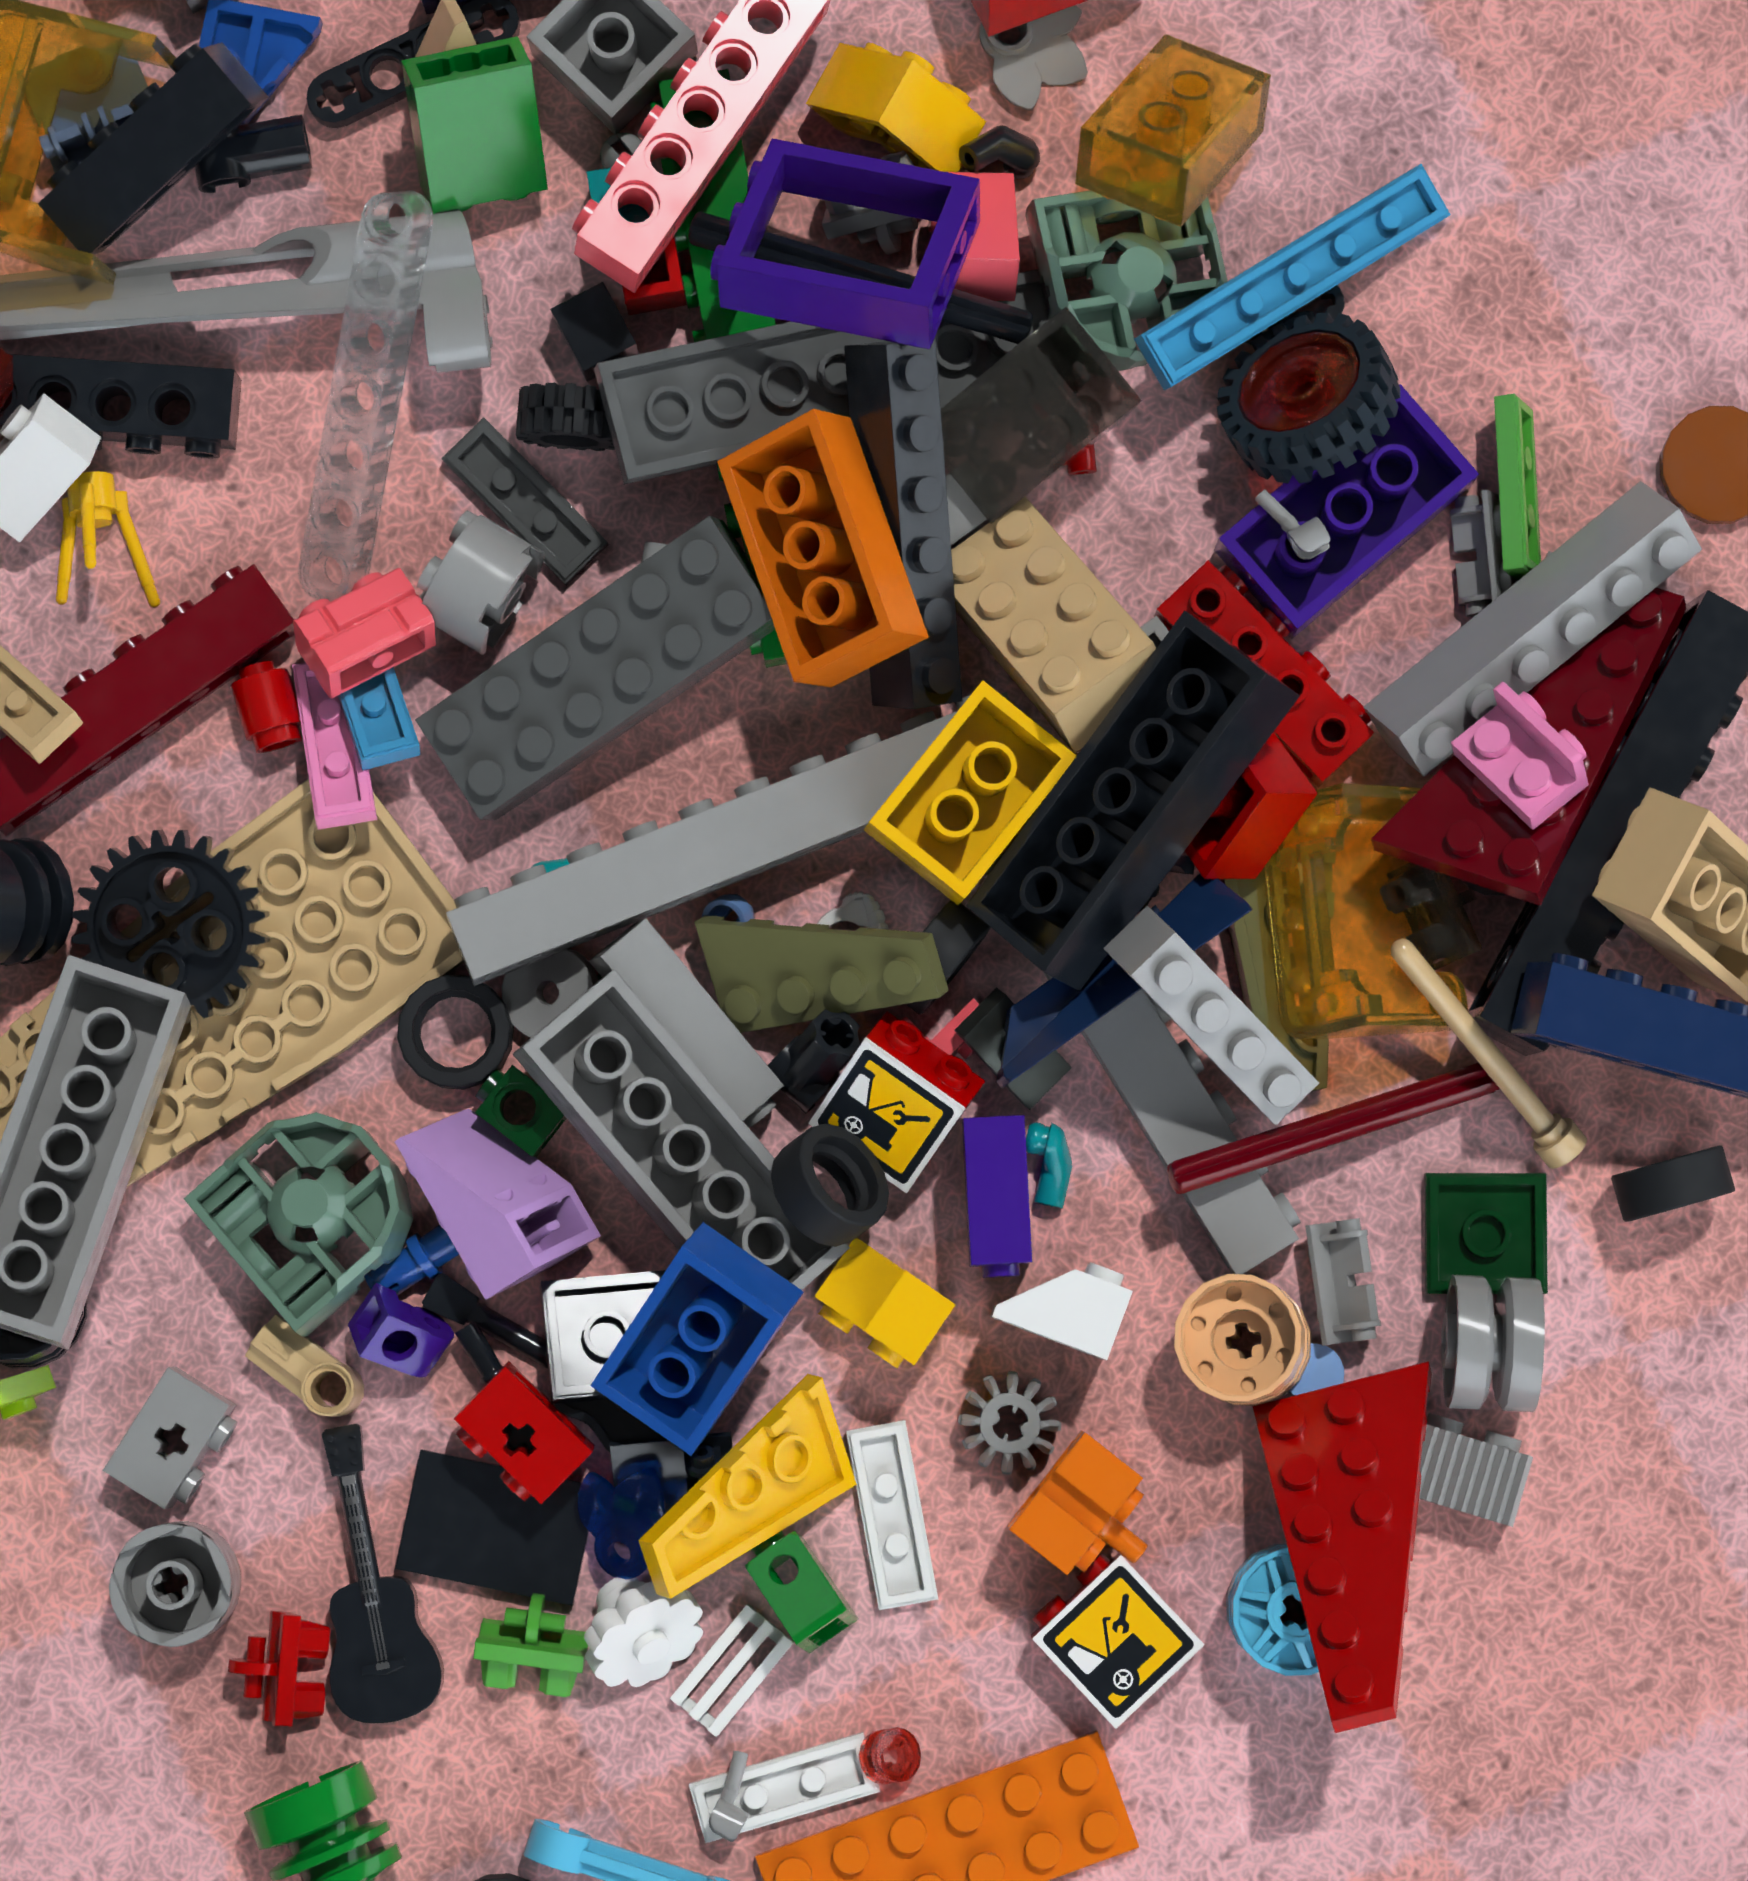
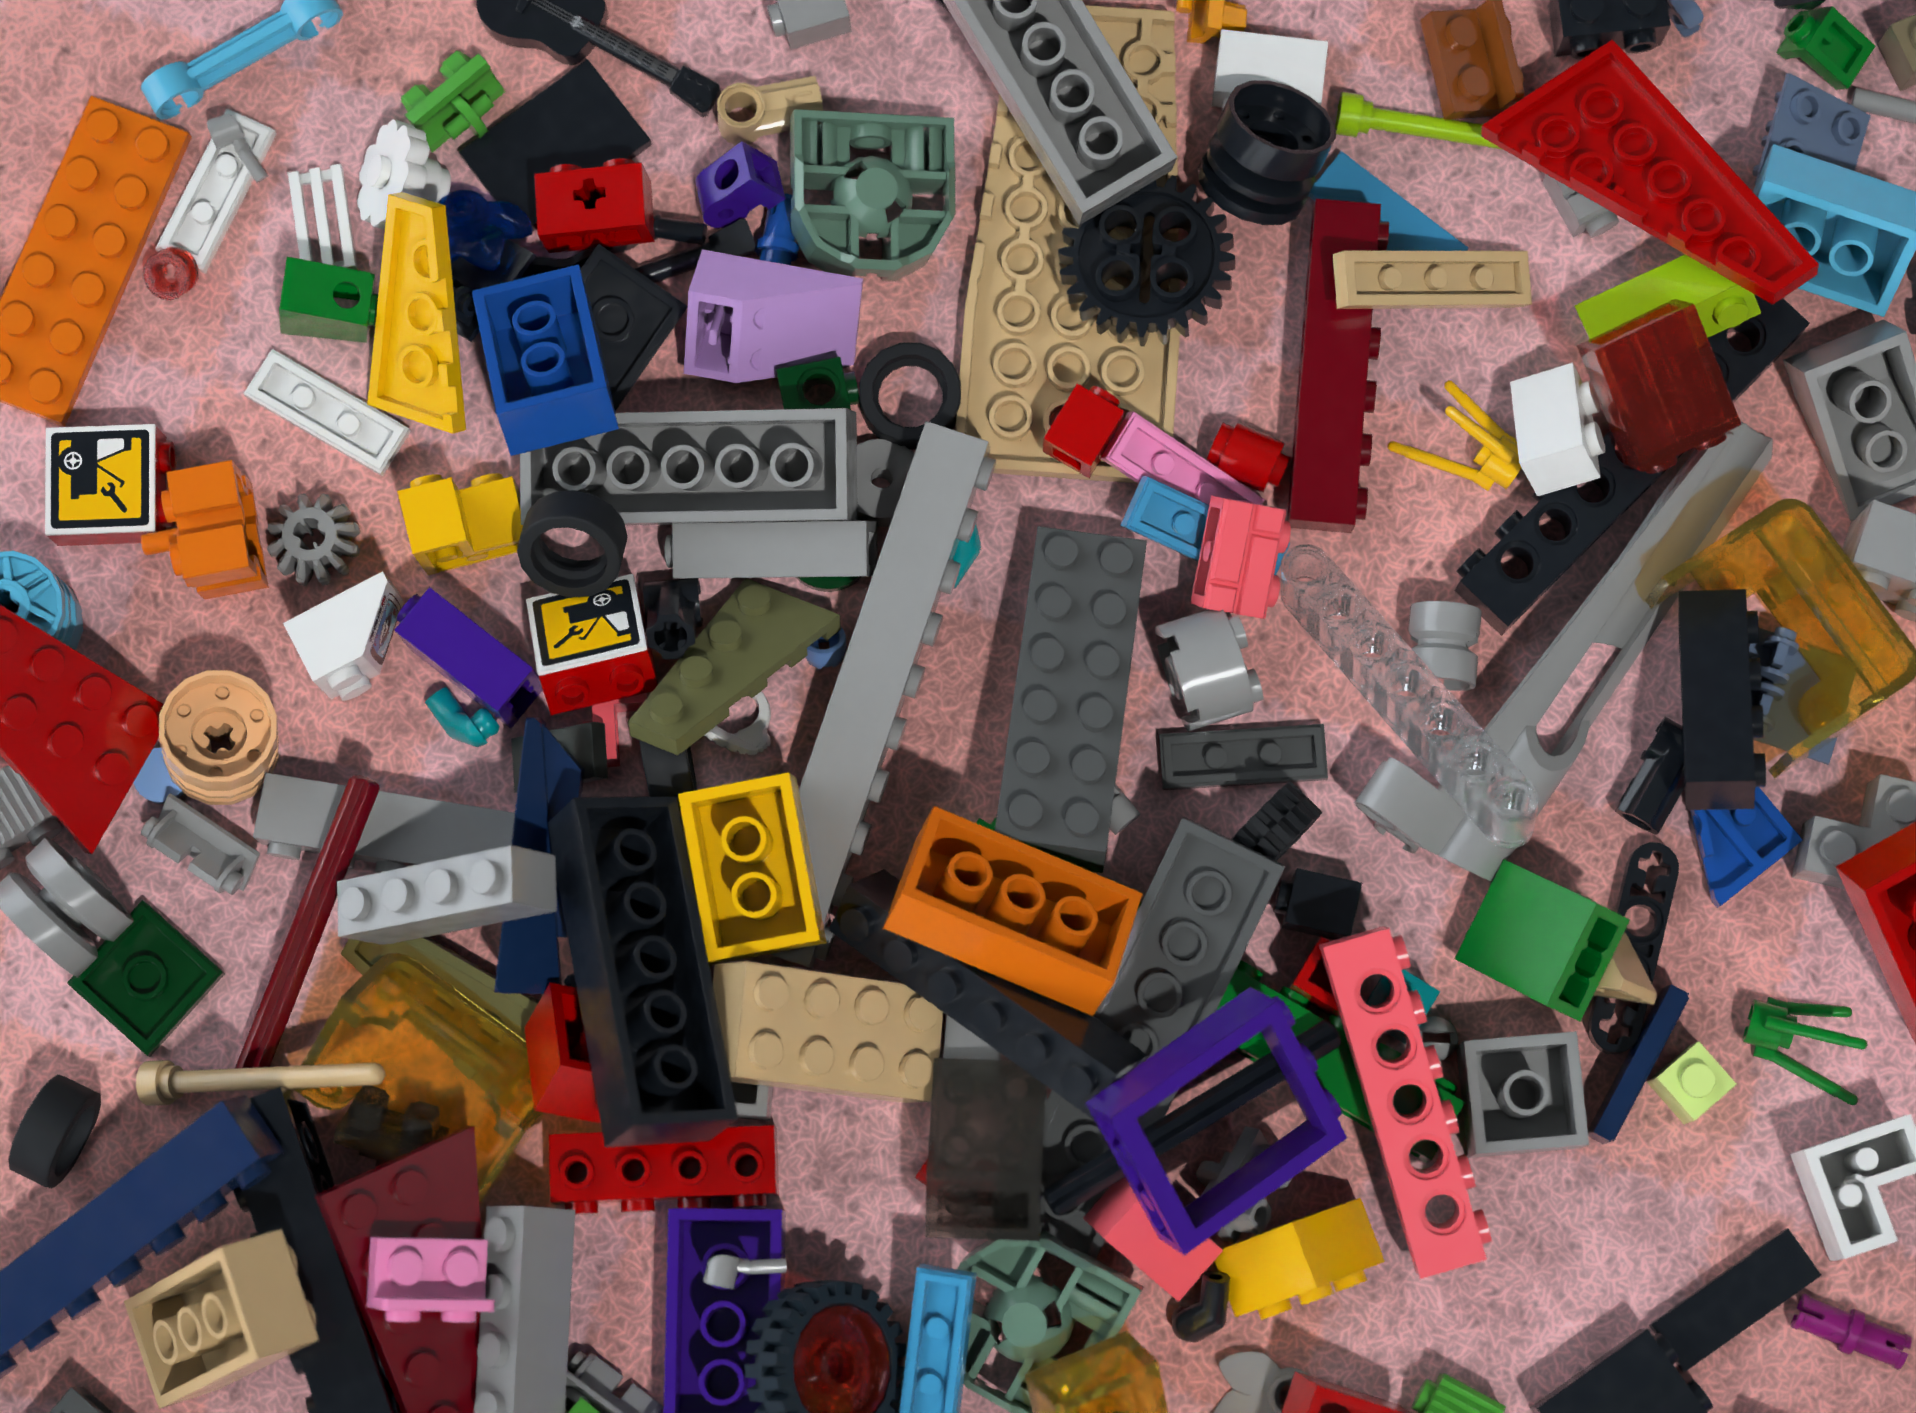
camera: 130 degrees right, 5 degrees down
none -> red brick [1043,384,1125,479]
none -> light grey wheel [1404,601,1482,691]

